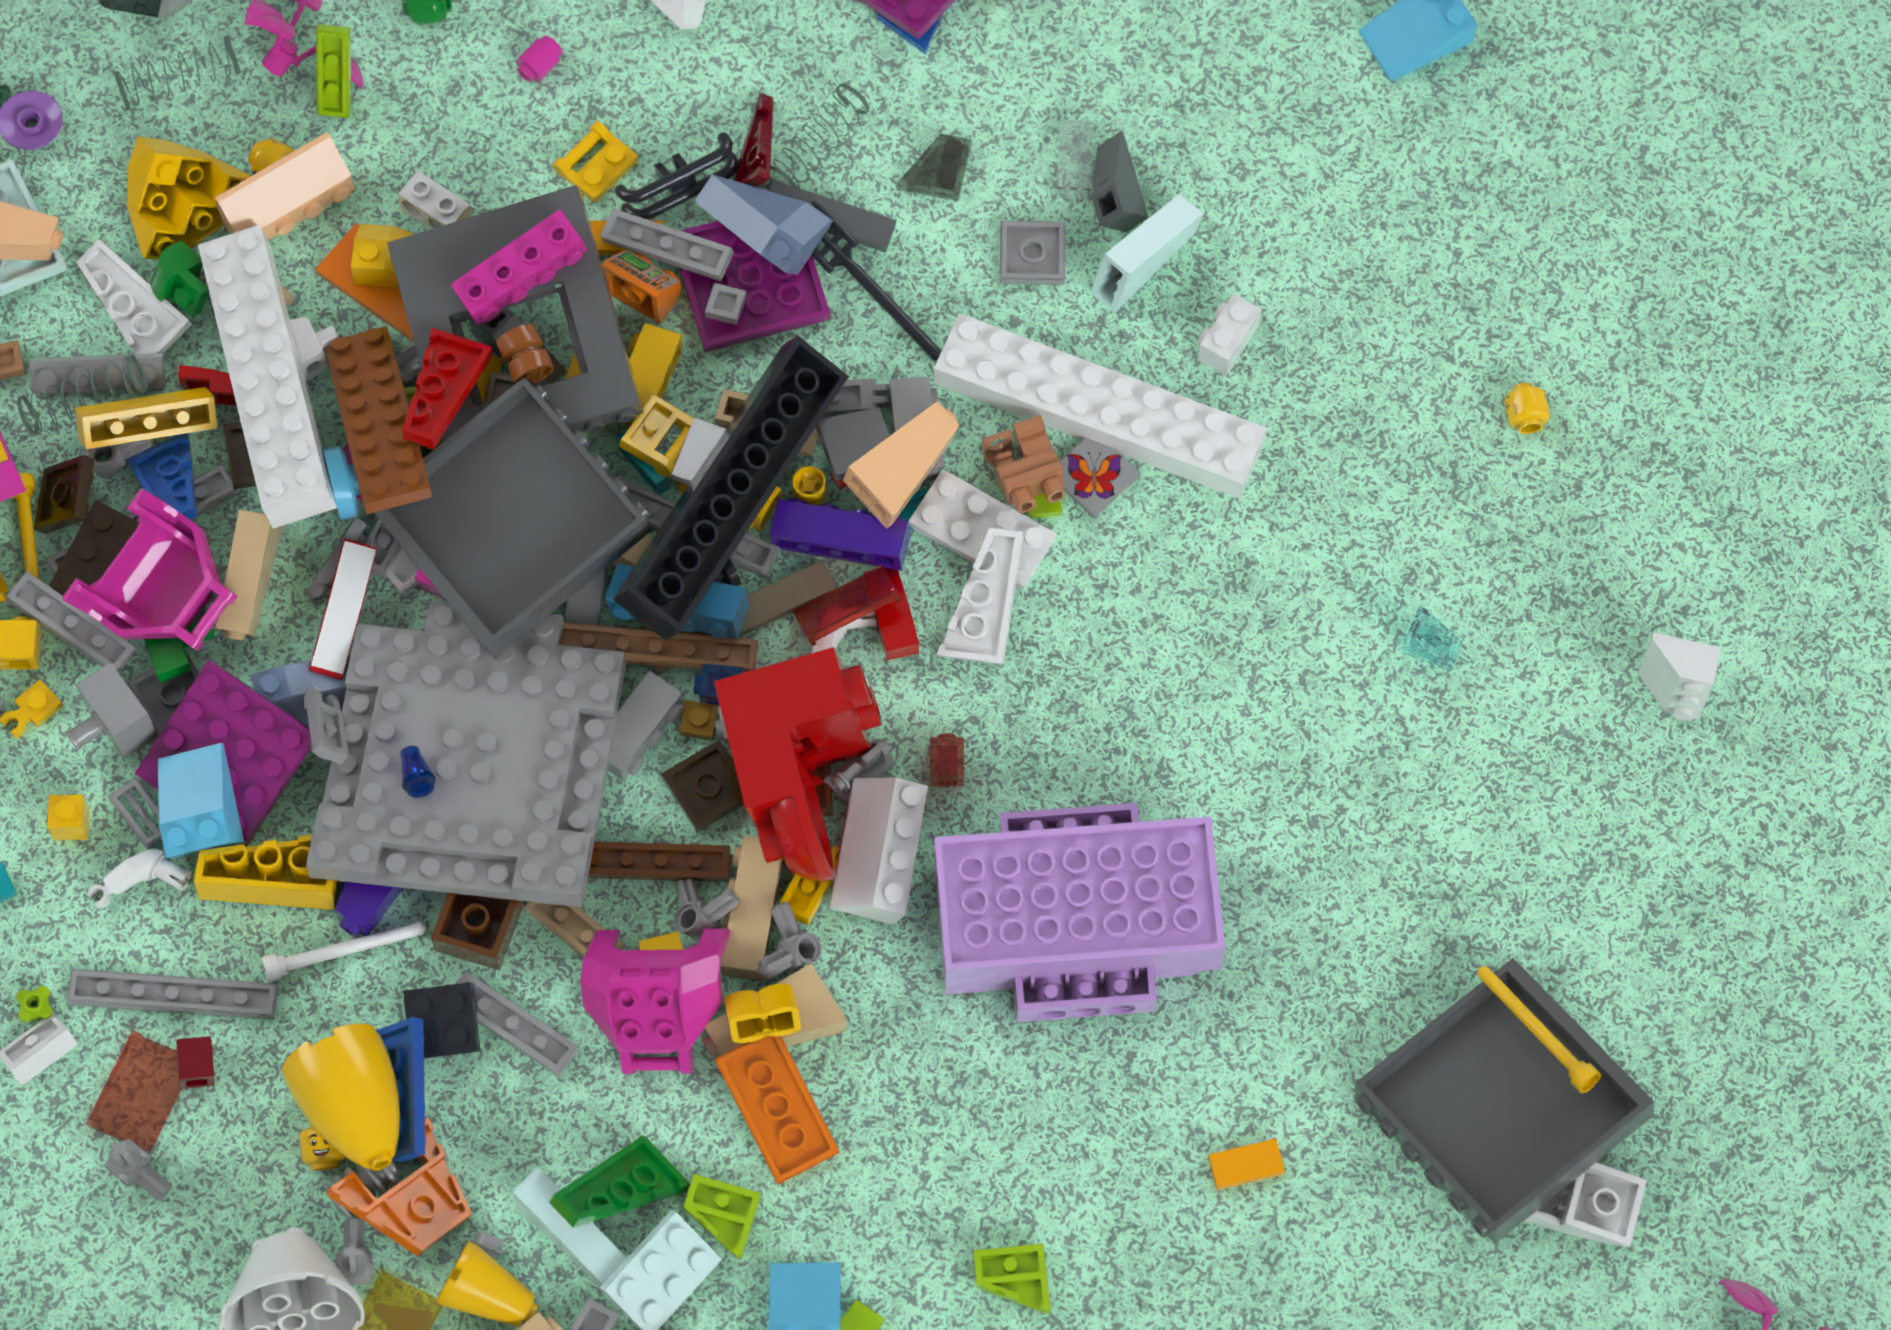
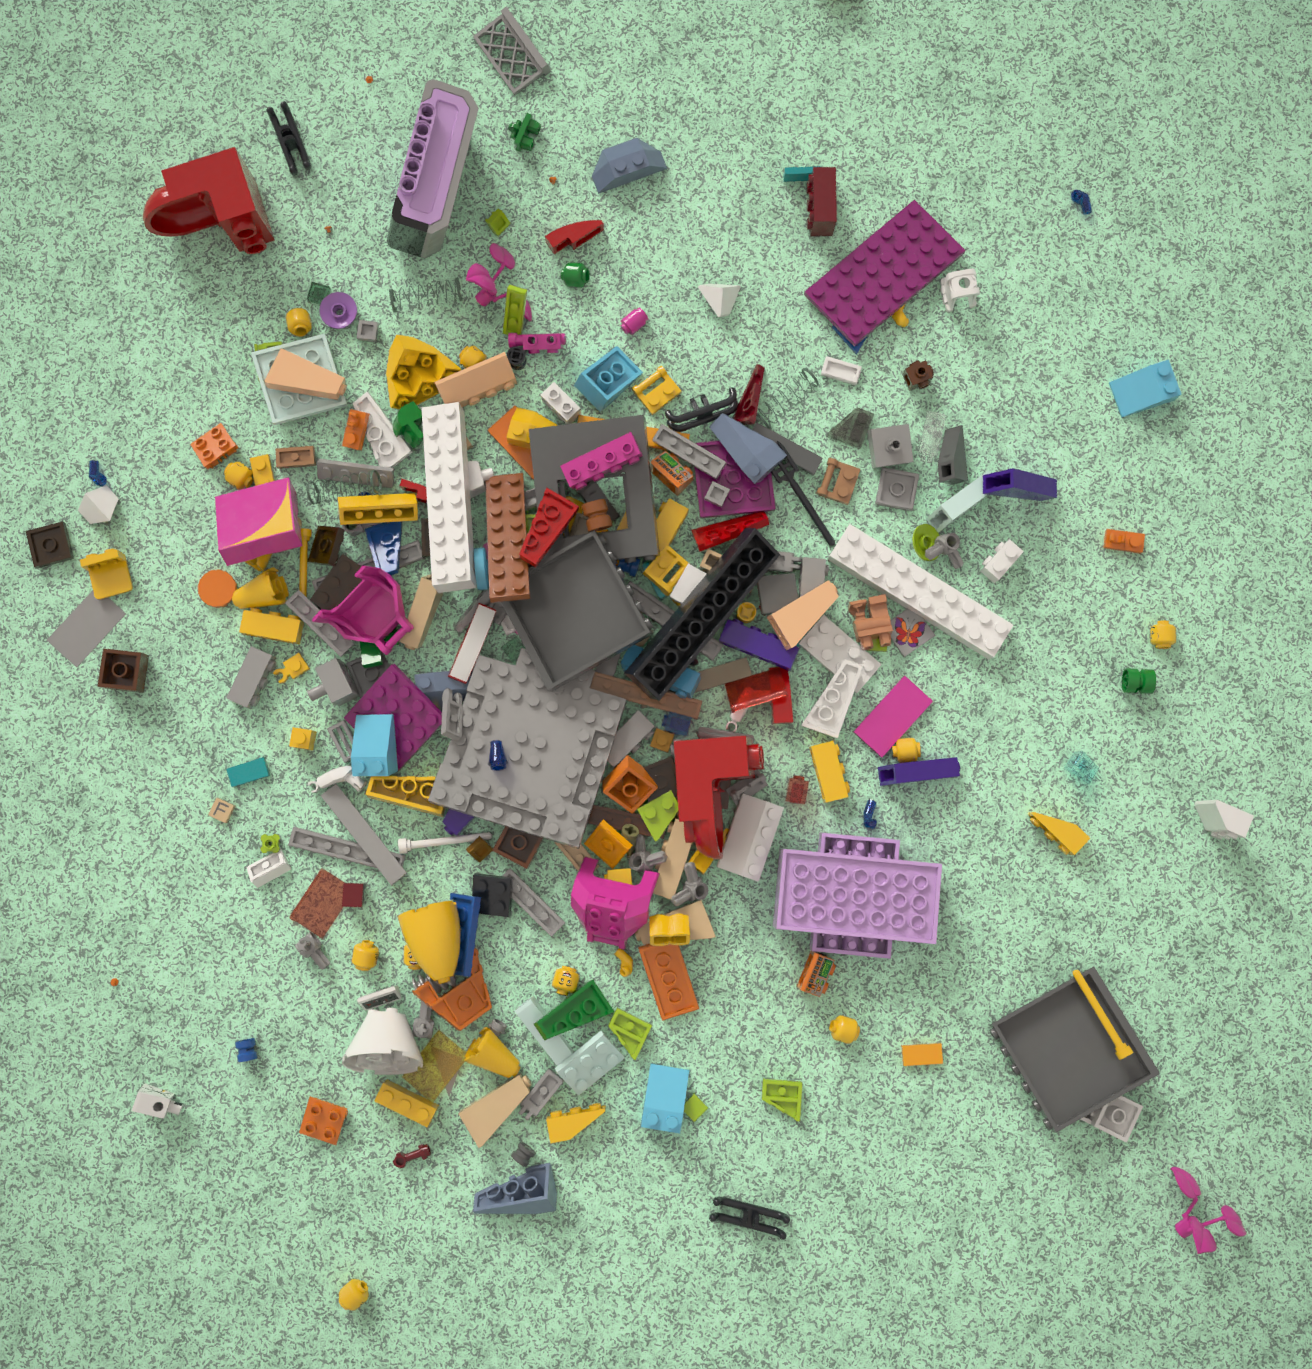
camera: 10 degrees right, 15 degrees up
none -> light grey tile [320,784,407,886]
none -> orange plate [342,409,370,451]
none -> yellow head [352,940,379,971]
none -> light grey plate [357,320,379,342]
none -> white slope [357,985,402,1011]
none -> pearl gold plate [466,836,493,863]
none -> clear green tile [501,636,526,663]
none -> black wheel [507,347,527,370]
none -> dark pink brick [508,333,566,354]
none -> yellow head [552,966,580,996]
none -> medium azure slope [574,346,643,412]
none -> light orange tile [584,819,633,869]
none -> orange slope [602,755,658,814]
none -> yellow arm [614,949,633,977]
none -> blue wheel [618,558,641,577]
none -> olive hinge [621,824,639,858]
none -> lime wing [637,790,678,842]
none -> red wing [691,511,769,552]
none -> slope [797,951,836,997]
none -> yellow brick [809,741,850,803]
none -> medium nougat plate [816,458,861,505]
none -> white tile [821,356,862,386]
none -> yellow head [829,1015,860,1044]
none -> dark pink tile [853,675,933,758]
none -> clear blue arm [863,800,877,829]
none -> light grey brick [867,424,914,468]
none -> dark purple slope [878,757,960,786]
none -> yellow head [892,738,921,763]
none -> reddish brown brick [902,360,934,391]
none -> lime dish [912,524,939,561]
none -> light grey axle [925,533,964,569]
none -> dark purple slope [983,468,1057,501]
none -> yellow slope [1028,812,1090,855]
none -> orange plate [1103,529,1145,554]
none -> green wheel [1122,668,1156,694]

